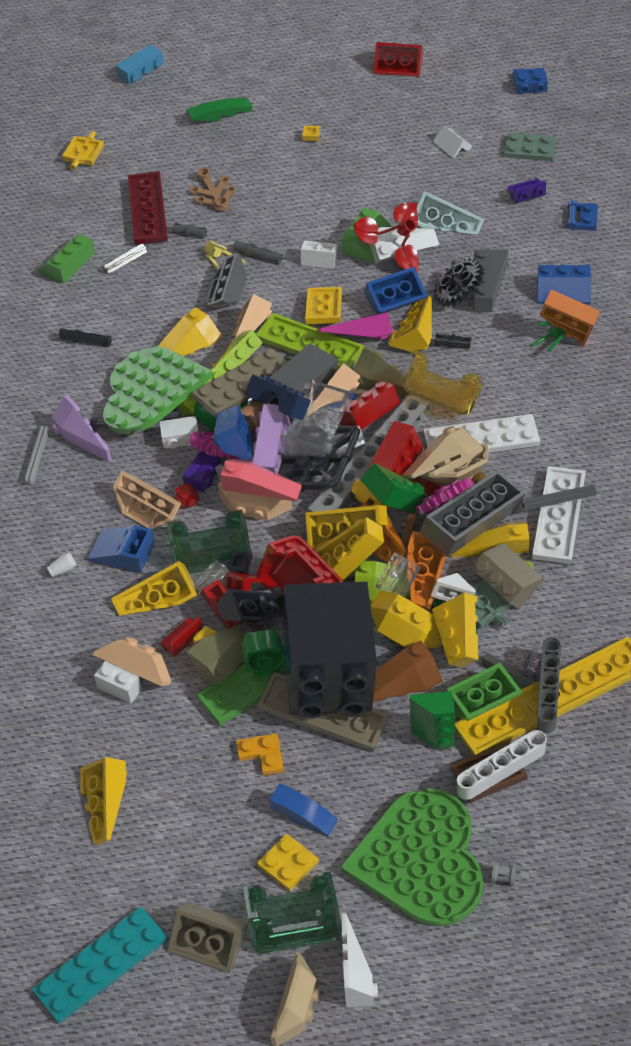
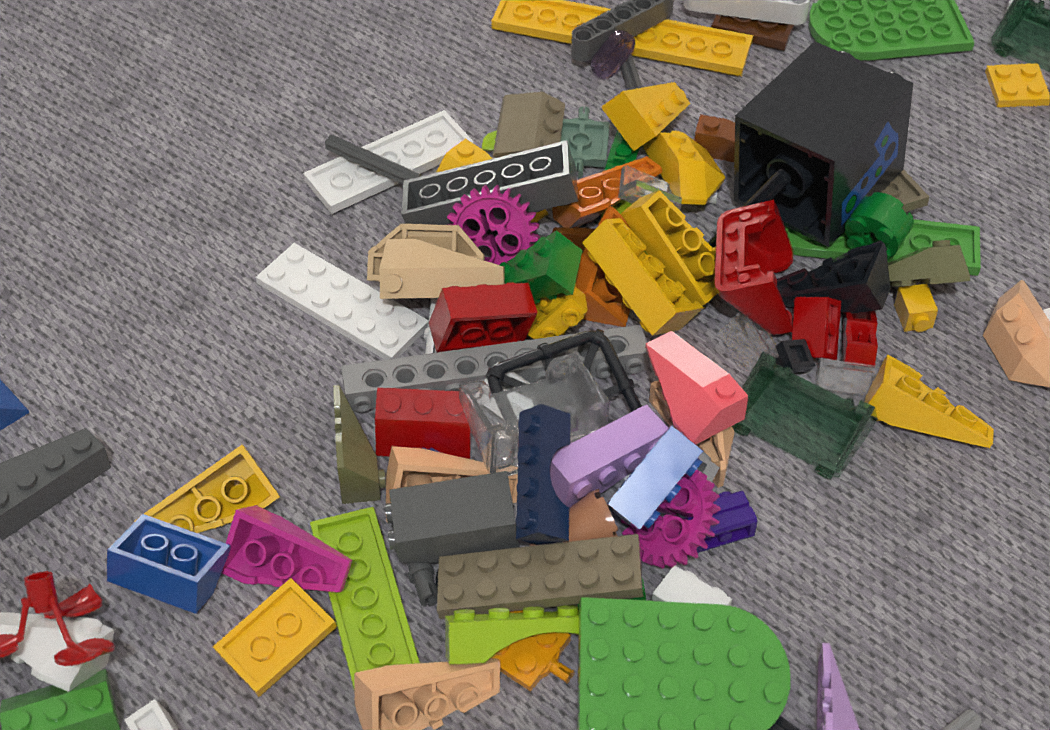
camera: 140 degrees left, 0 degrees up
white cone [47,552,77,577] -> none
blue slope [87,525,155,573] -> none
light nougat wedge [113,470,181,530] -> none
red panel [160,617,203,656] -> none
red plate [174,484,200,510] -> none
light orange plate [236,733,284,776] -> none
blue slope [269,783,338,837] -> none
clear yellow windscreen [404,350,483,415] -> none
green slope [409,691,455,749] -> none
white slope [431,573,476,601] -> none
black gear [433,257,485,307] -> none
black pin [435,333,471,348] -> none
bright green slope [447,663,522,721] -> none
green plant [530,321,567,352] -> none
orange wedge [539,289,600,347] -> none

